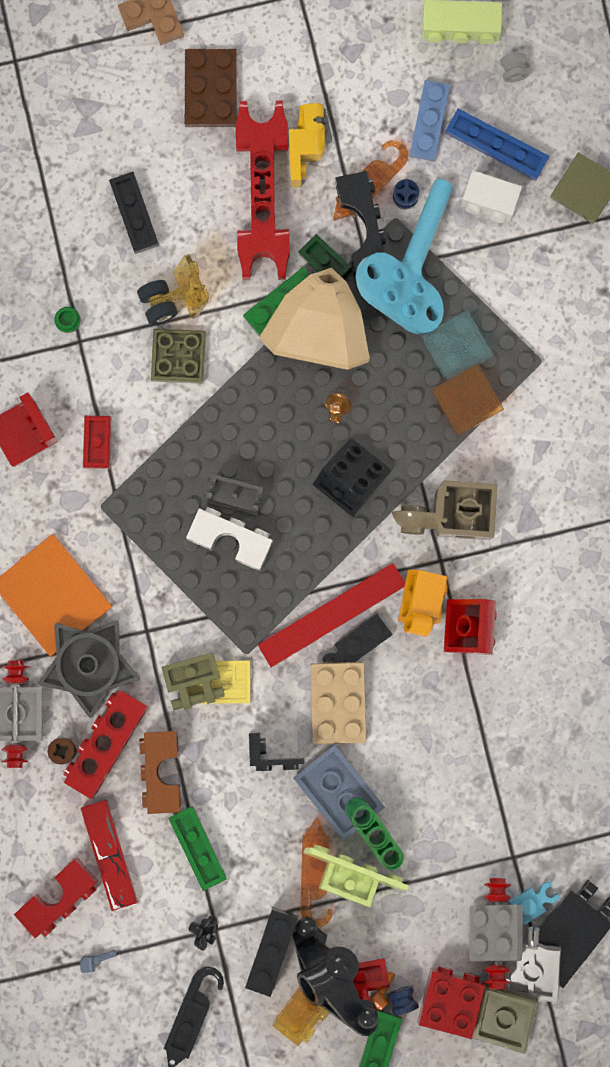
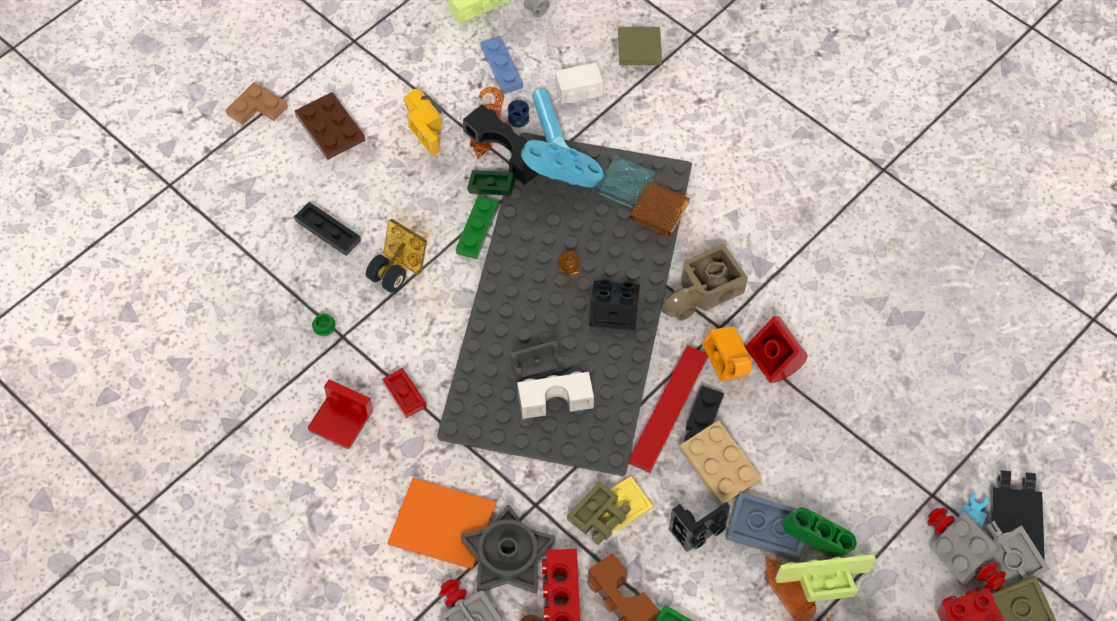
camera: 35 degrees left, 25 degrees down
olive tile [151,329,206,384] -> none
red piece [236,100,290,280] -> none
tan brick [260,268,370,370] -> none
blue plate [445,108,549,181] -> none

